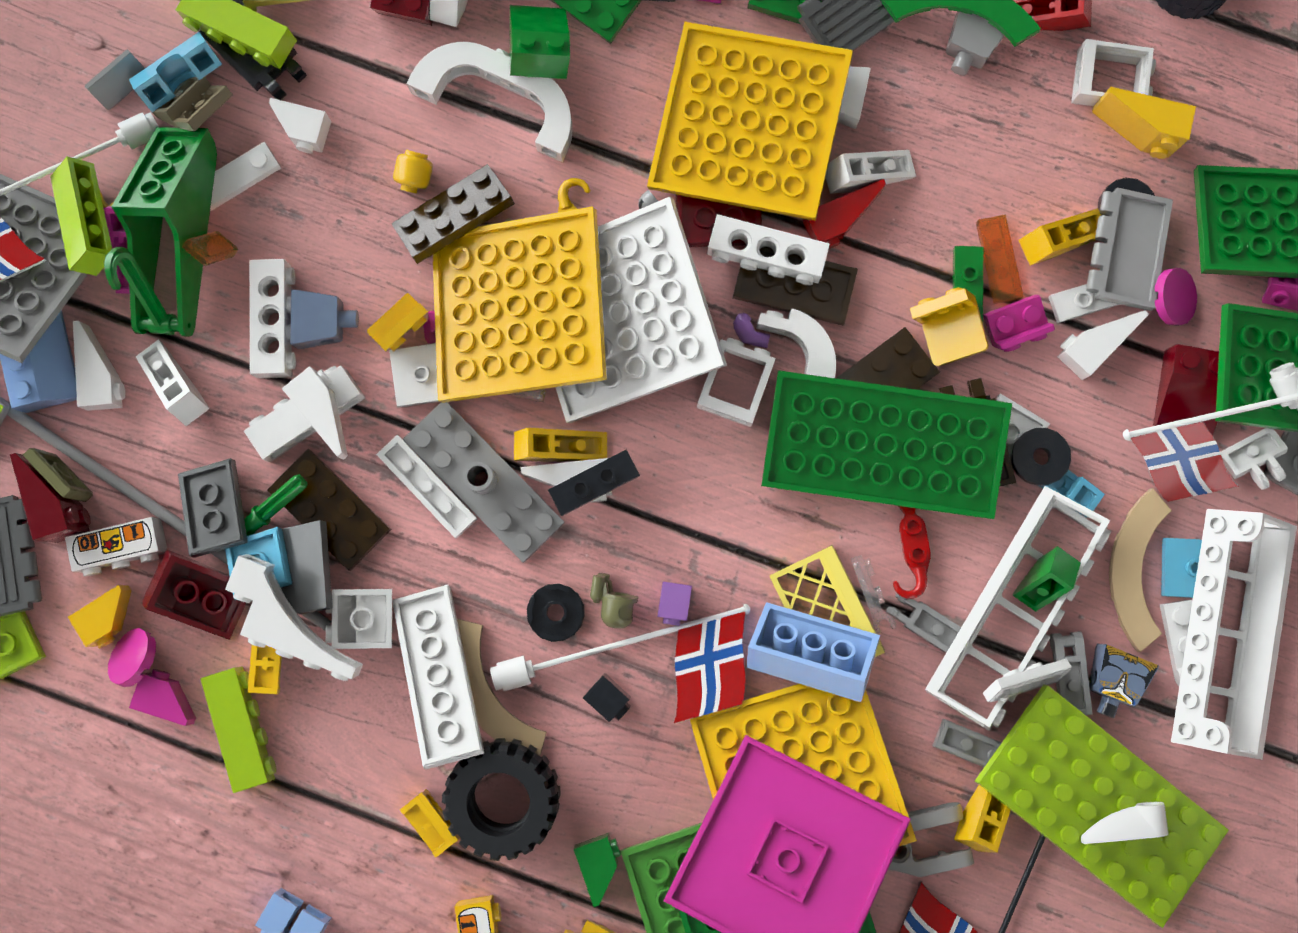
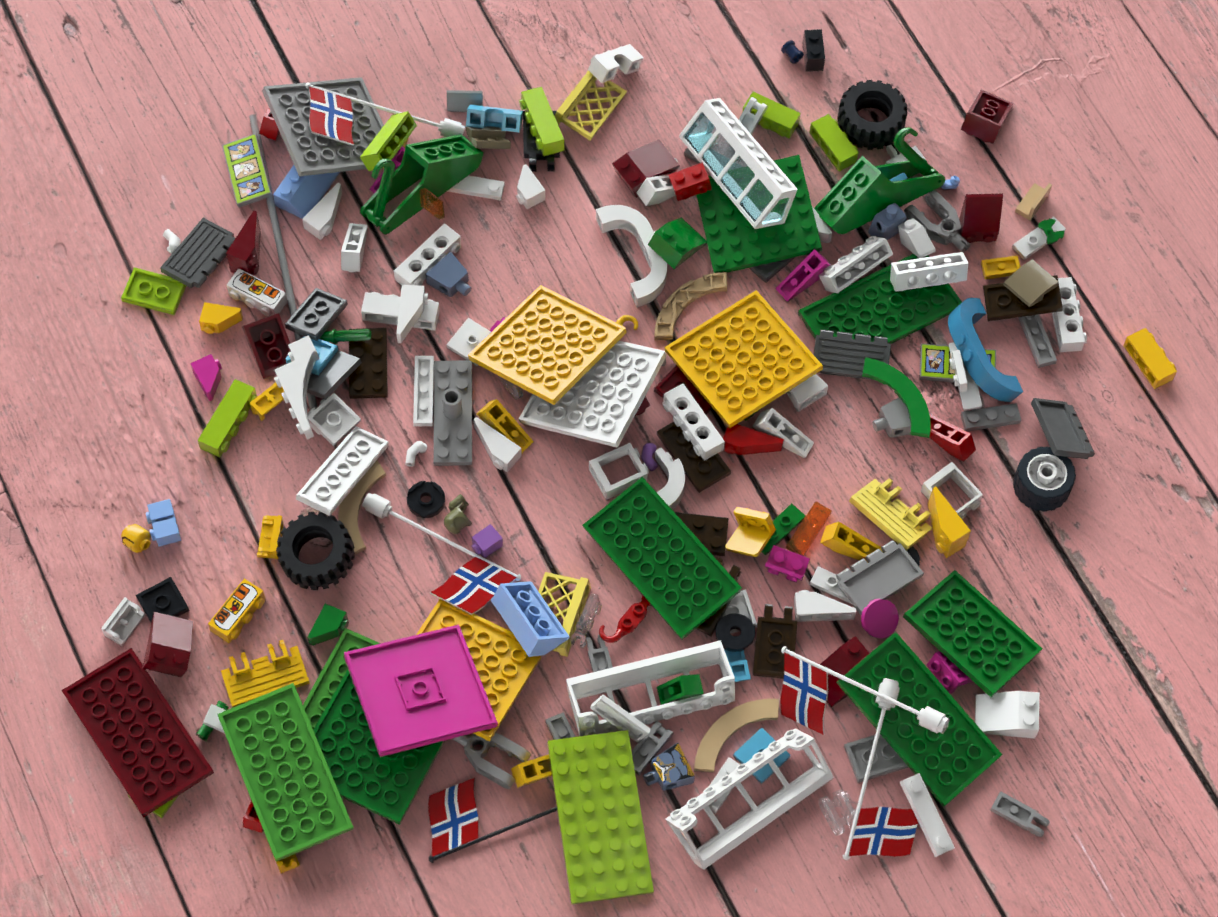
camera: 40 degrees right, 20 degrees down
olive tile [23,448,93,502] -> none
dark pink tile [108,628,156,687] -> none
yellow bracket [367,293,428,352] -> none
plate [391,164,515,264] -> none
yellow head [393,150,433,194] -> none
black plate [548,449,640,516] -> none
black brick [583,673,631,722] -> none
white piece [1081,802,1169,844] -> none
white hinge [1220,428,1288,490] -> none
none -> white arm [405,441,427,467]
none -> tan tile [654,272,727,340]
none -> dark brown tile [752,604,798,679]
none -> light yellow hinge [849,479,932,551]

